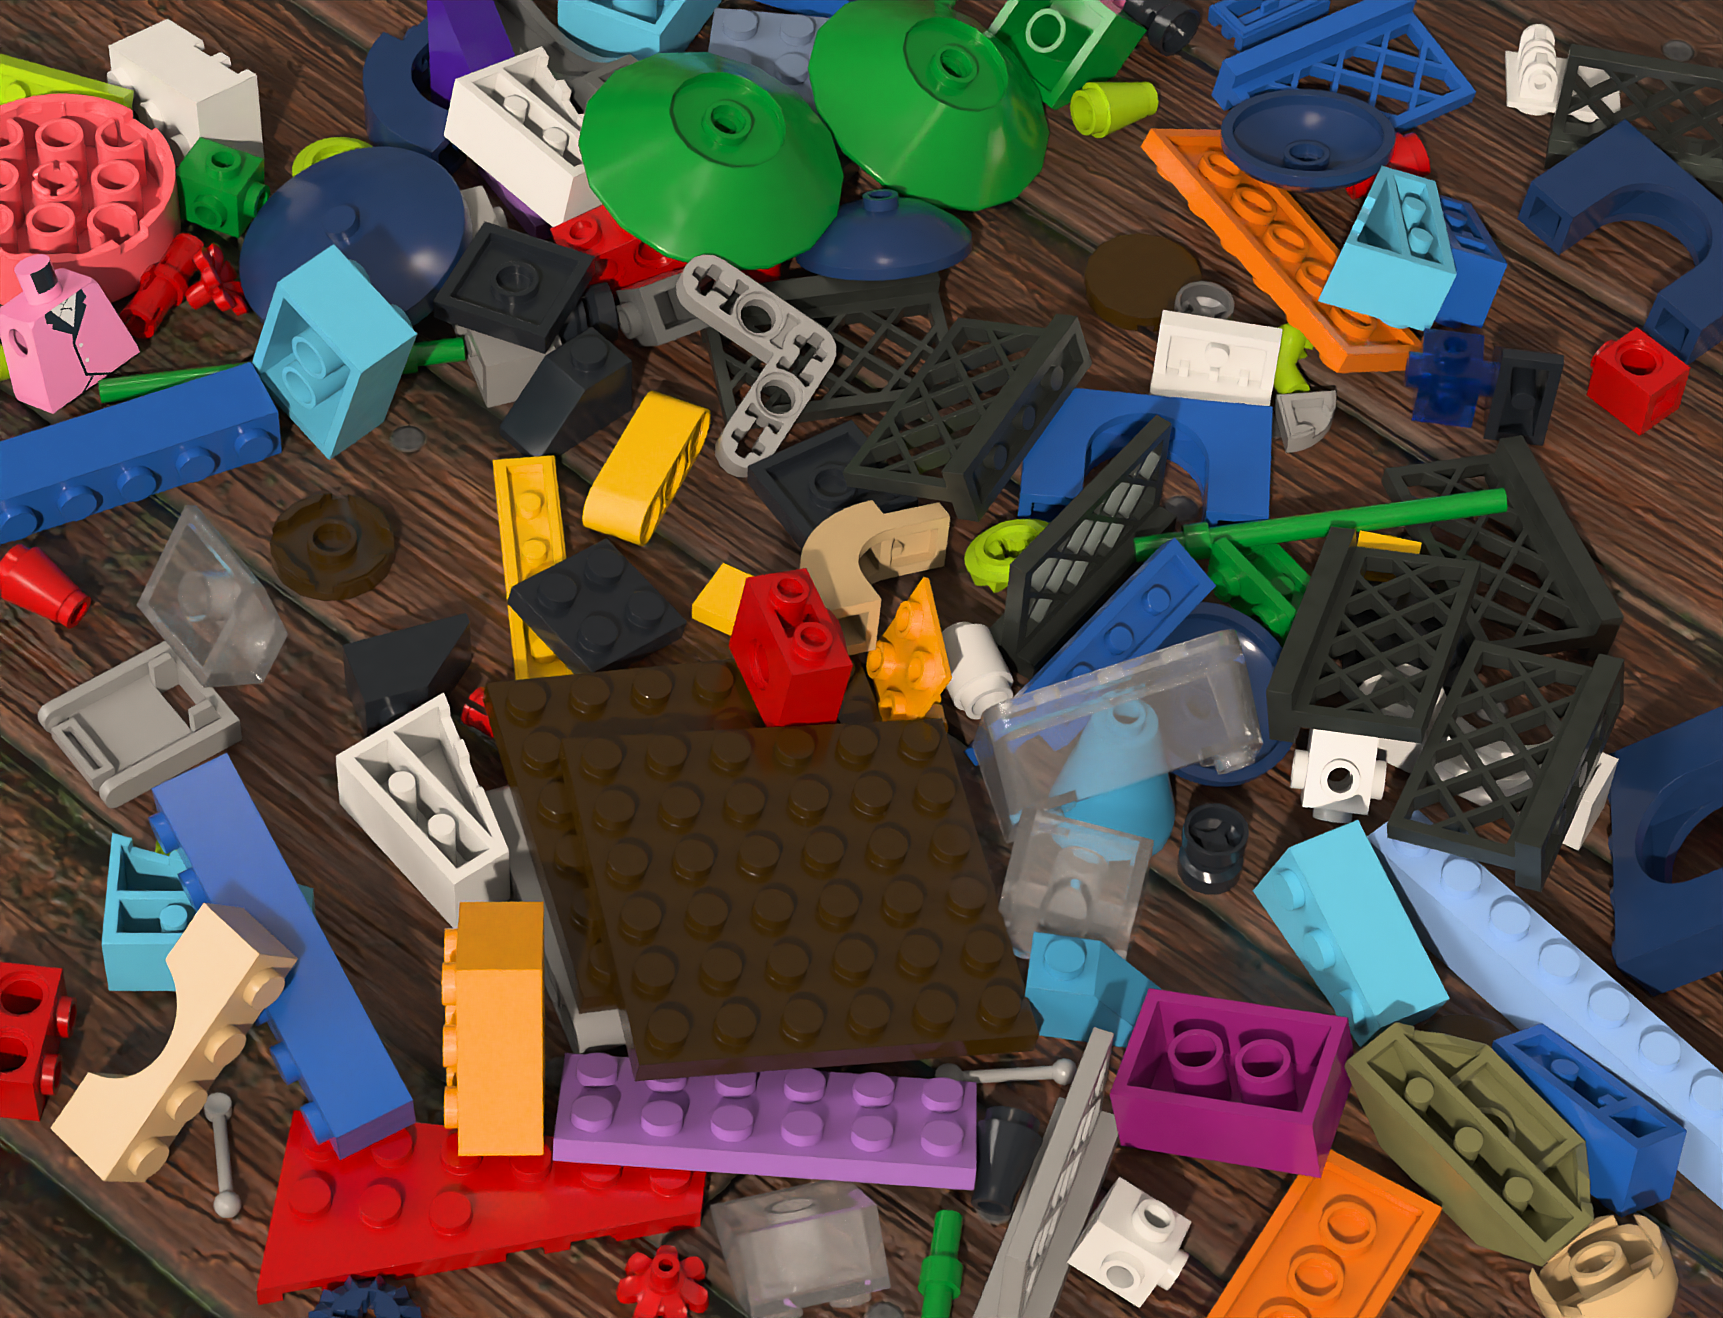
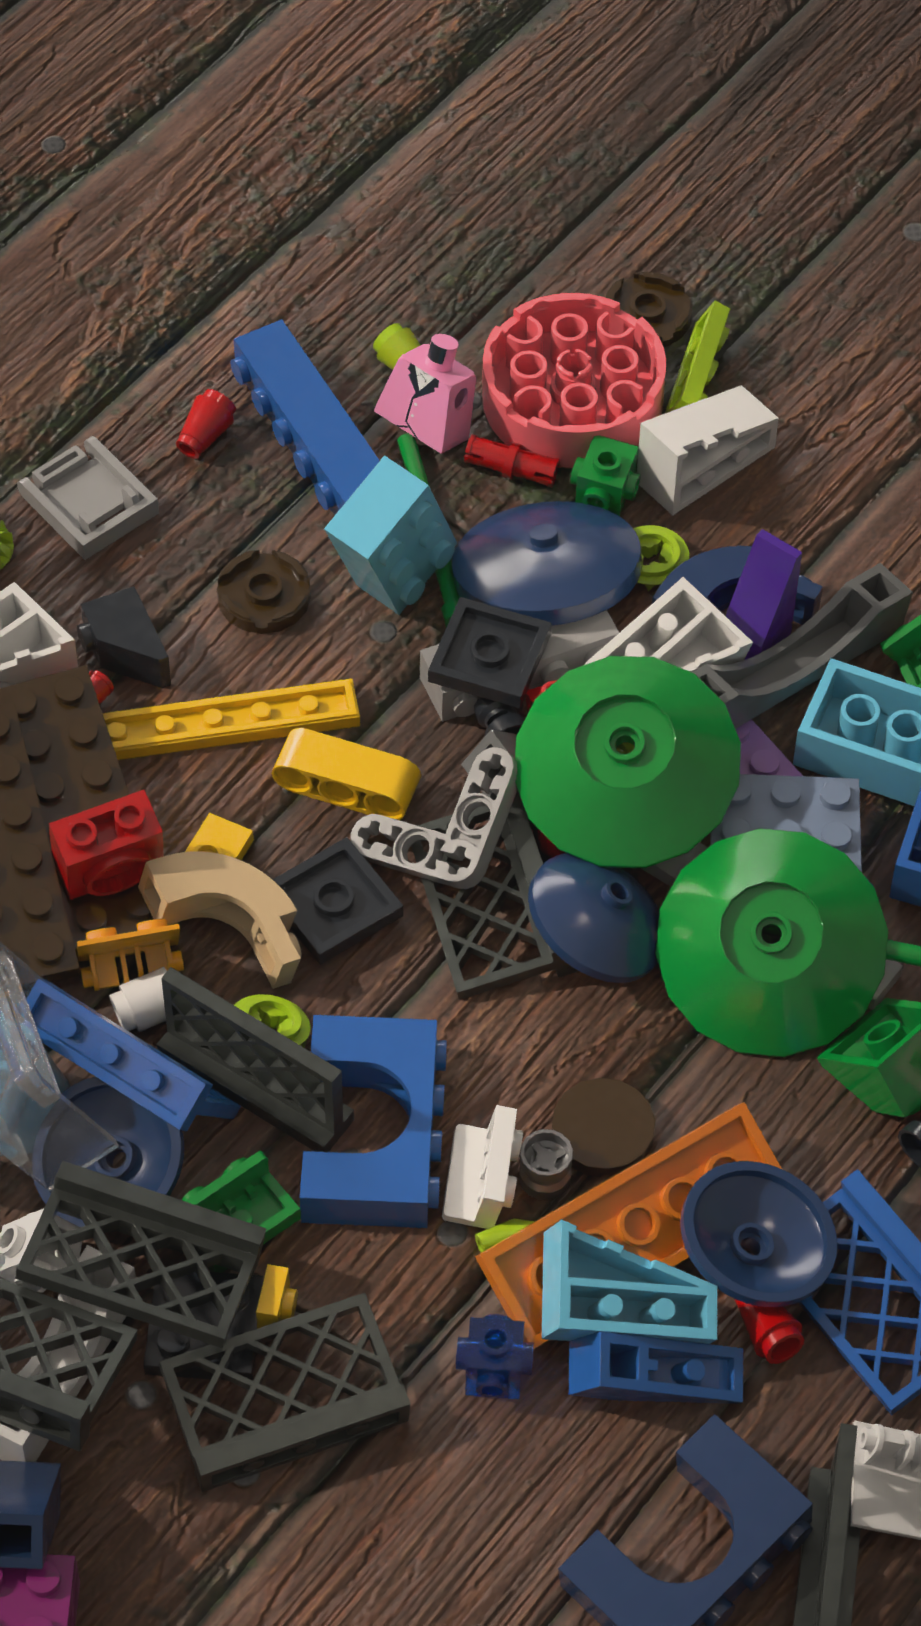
camera: 90 degrees right, 5 degrees up
clear slope [137,505,288,688] -> none
red plant [185,242,249,316] -> none
black slope [499,327,632,459] -> none
black plate [507,538,687,674] -> none
pearl dark grey fence [842,314,1092,522] -> none
lime cone [1070,81,1158,139] -> none
green bar [1133,488,1508,562] -> none
light grey tile [1274,390,1336,453] -> none
black slope [1483,346,1564,446] -> none
red brick [1587,327,1691,436] -> none

